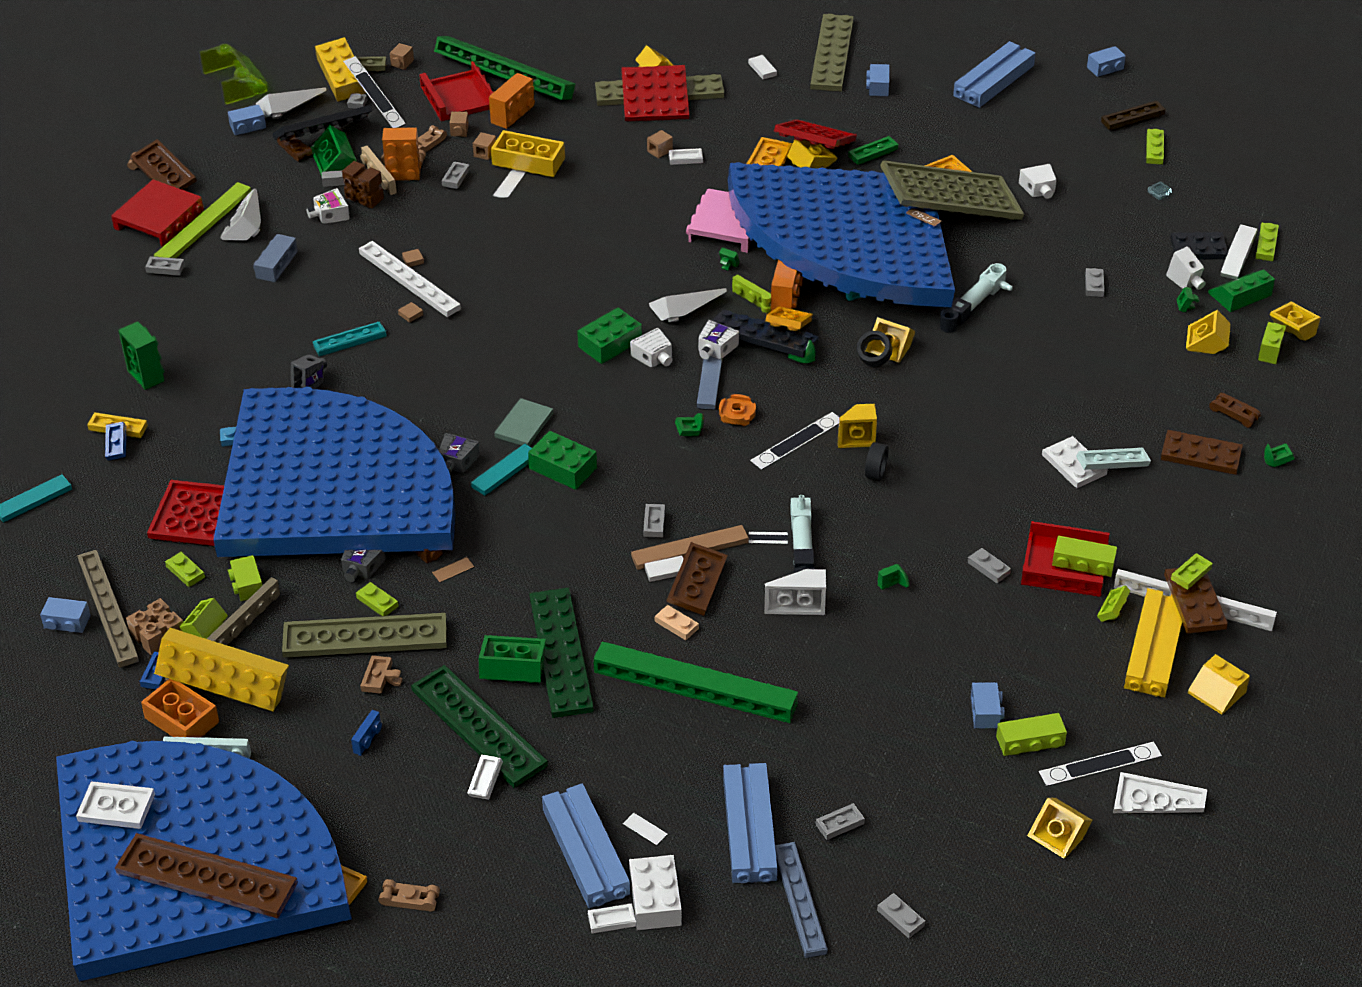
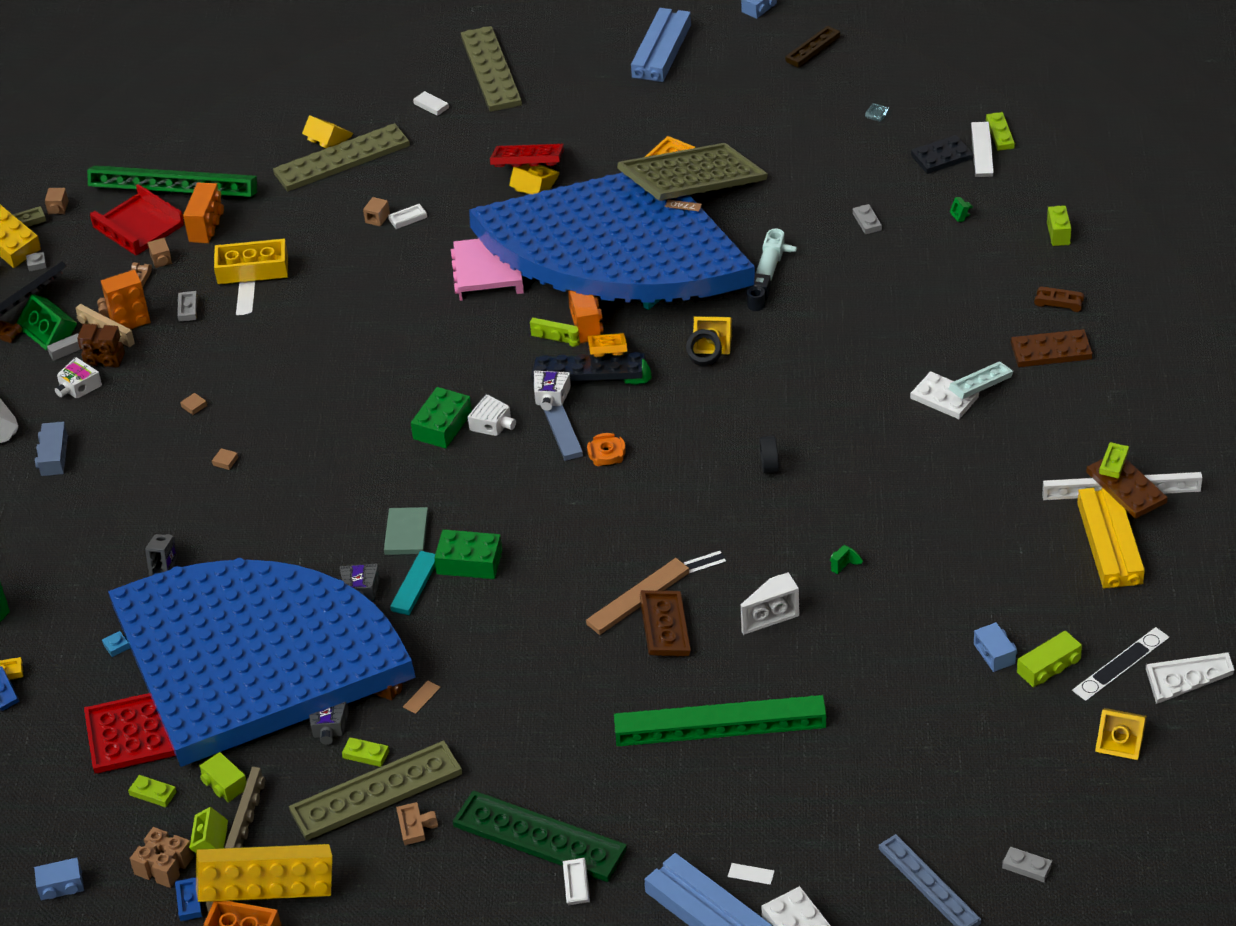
camera: 20 degrees left, 0 degrees up
dark tan plate [77,550,139,668] -> none
teal tile [313,321,387,356] -> none
sticker [343,56,406,128] -> none
blue plate [351,710,382,755] -> none
white plate [359,241,461,317] -> none
medium nougat brick [473,133,496,160] -> none
green slope [479,635,546,683] -> none
dark green plate [529,588,593,718] -> none
red plate [622,65,689,121] -> none
light grey plate [643,504,665,537] -> none
white tile [644,556,683,582] -> none
white wedge [649,288,727,323] -> none
light nougat plate [655,605,699,640] -> none
green plate [675,413,704,436] -> none
green tile [719,247,740,271] -> none
medium blue brick [723,763,777,883] -> none
light orange plate [746,137,793,166] -> none
sticker [750,412,840,469] -> none
light aqua piece [791,495,815,573] -> none
light grey plate [816,803,865,840] -> none
yellow slope [838,404,877,448] -> none
green plate [848,136,898,165] -> none
medium blue brick [866,64,889,96] -> none
light grey plate [968,548,1011,583] -> none
white torso [1019,164,1056,199] -> none
red panel [1021,521,1110,597] -> none
lime brick [1052,536,1117,577] -> none
lime plate [1097,585,1130,622] -> none
lime plate [1146,129,1164,165] -> none
white torso [1166,247,1206,290] -> none
yellow slope [1186,310,1230,354] -> none
yellow slope [1188,654,1250,715] -> none
green slope [1208,270,1275,312] -> none
green plate [1264,443,1294,467] -> none
yellow slope [1270,301,1321,341] -> none

